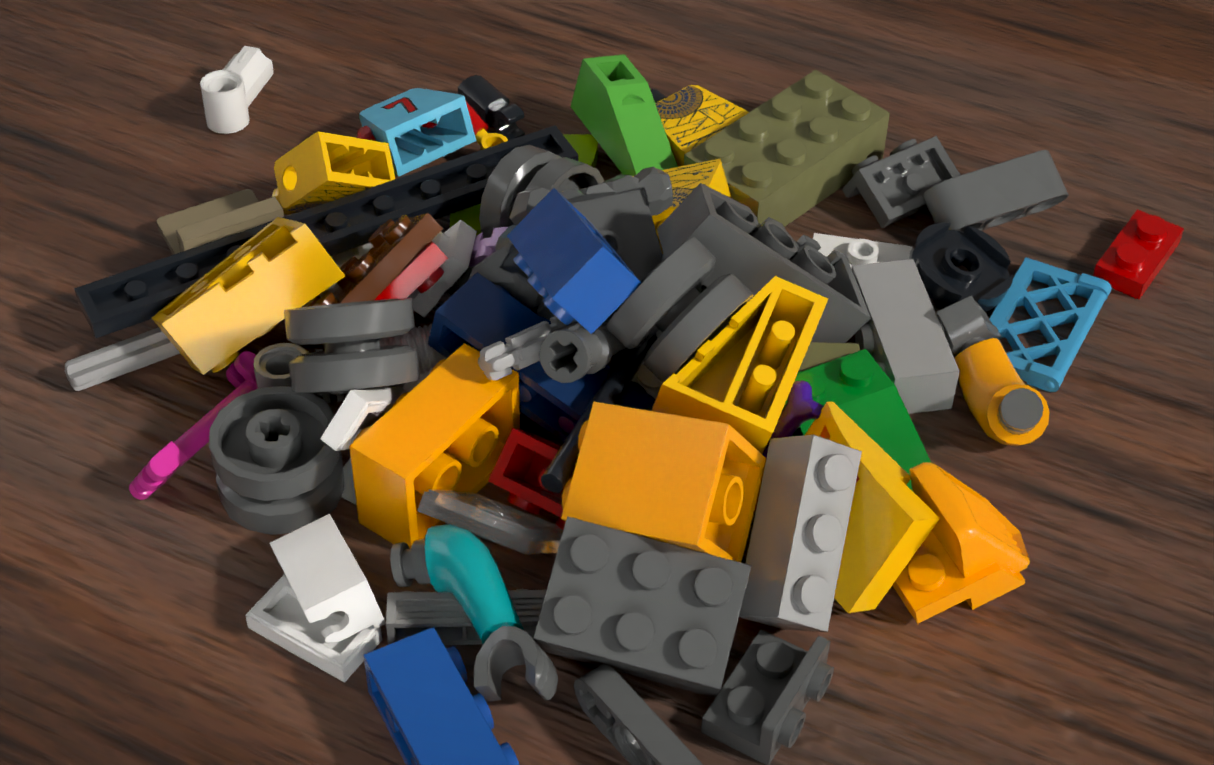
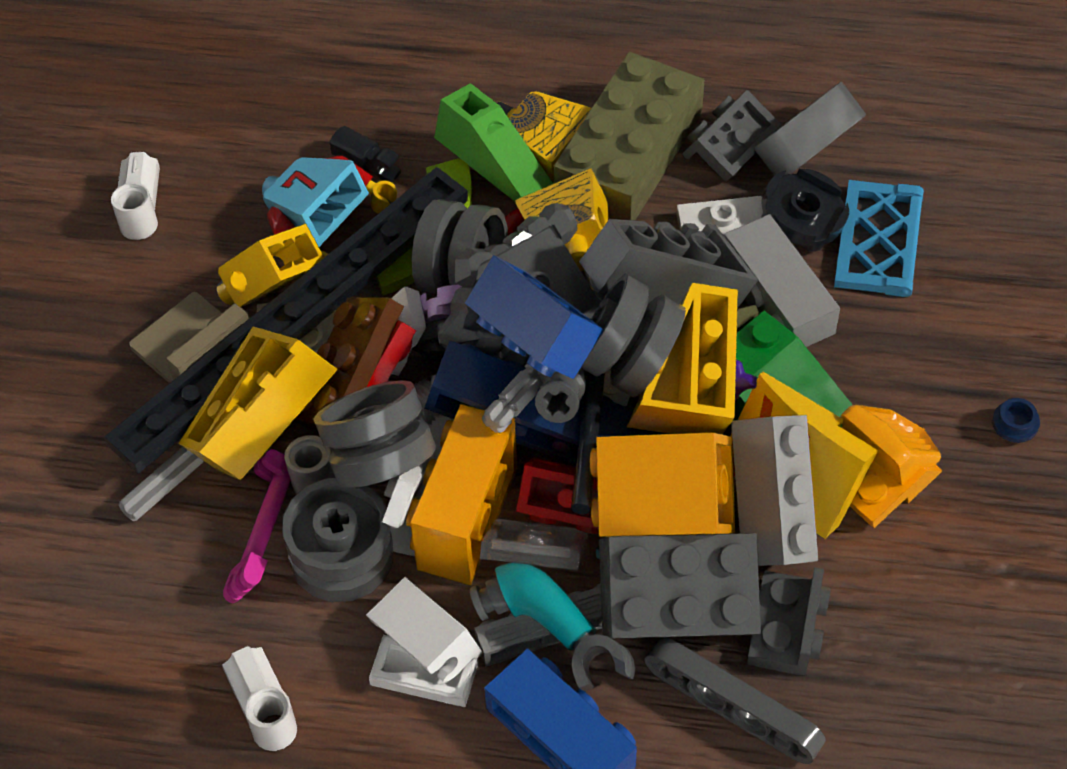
camera: 15 degrees left, 10 degrees up
piece [937,295,1050,446] -> none
red plate [1093,209,1184,300] -> none
none -> white piece [222,646,297,751]
none -> dark blue plate [992,398,1040,443]

